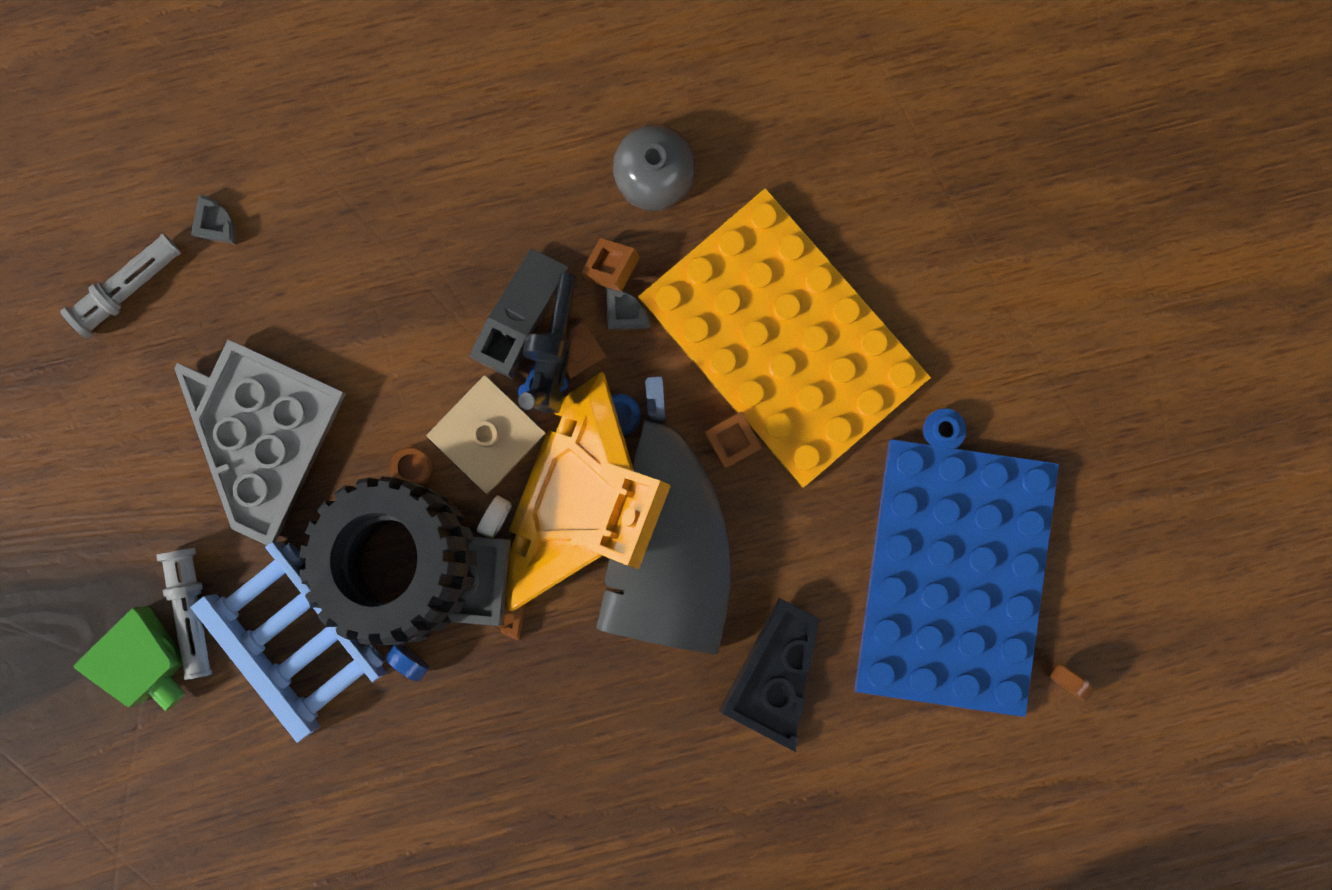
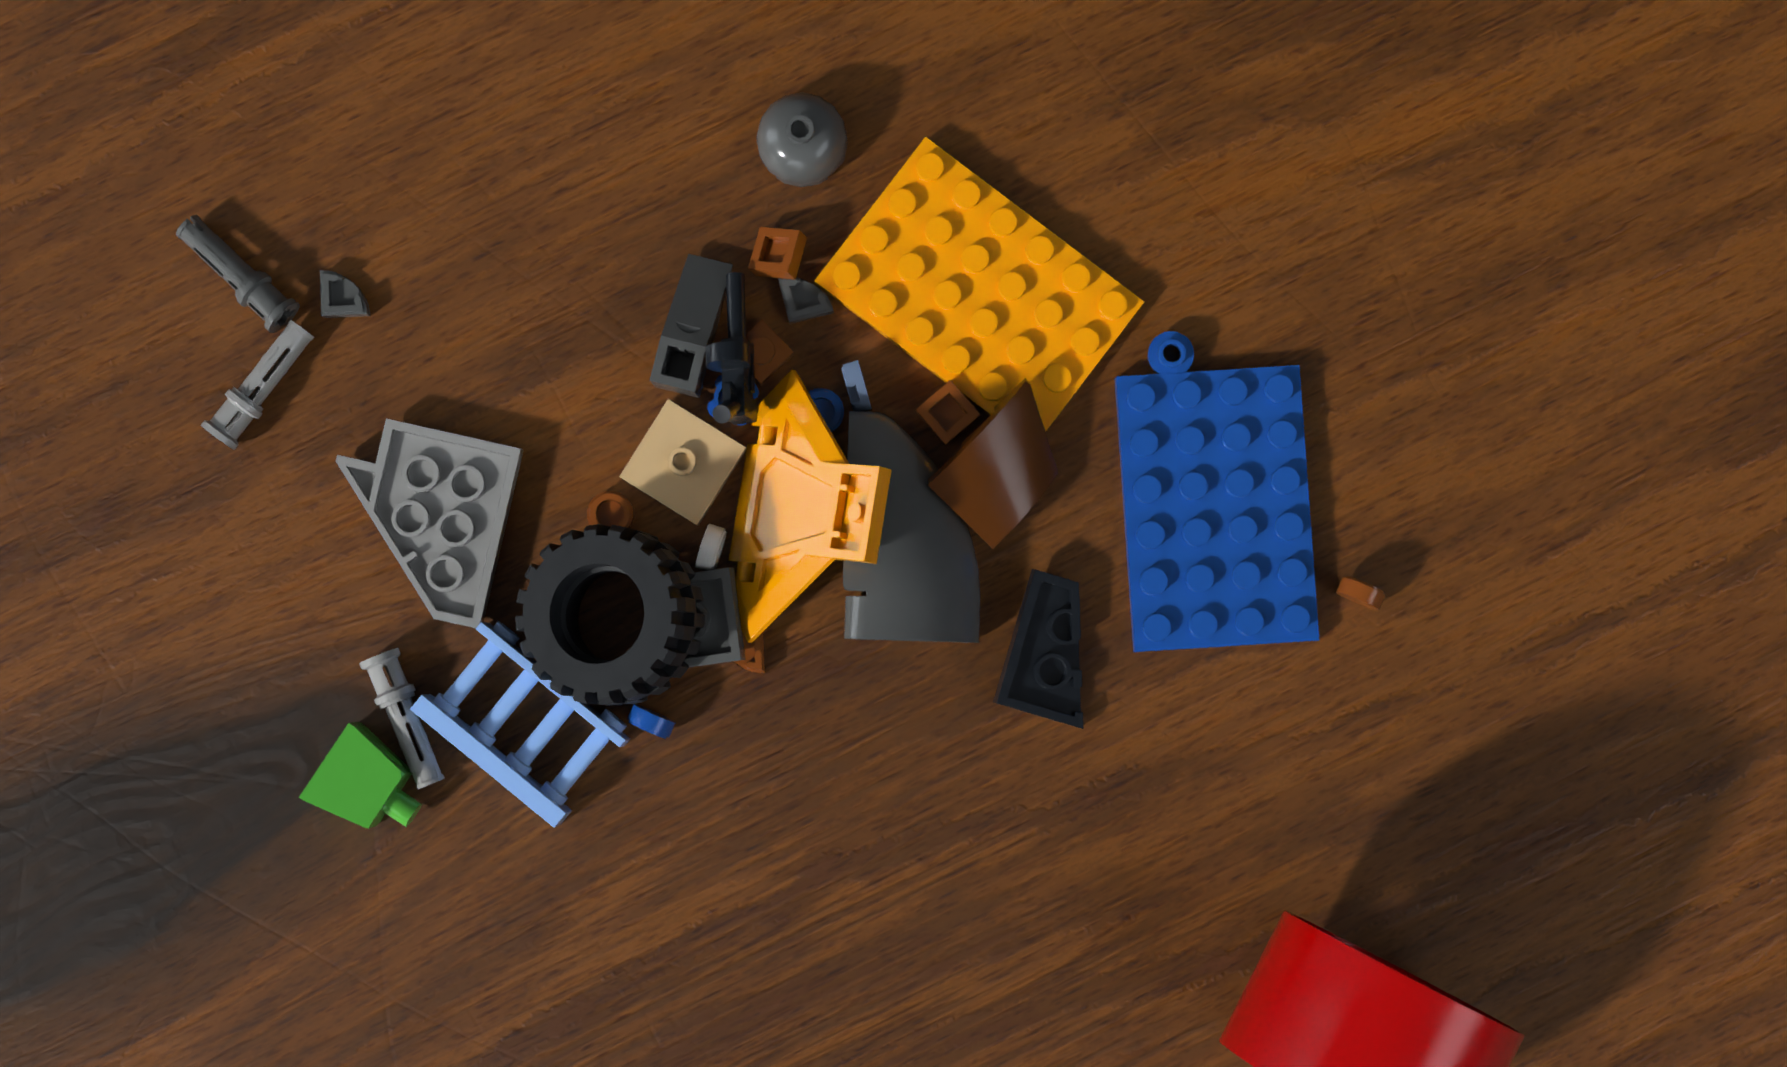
camera: 10 degrees left, 0 degrees up
none -> dark grey pin [176,215,300,333]
none -> reddish brown slope [928,378,1058,549]

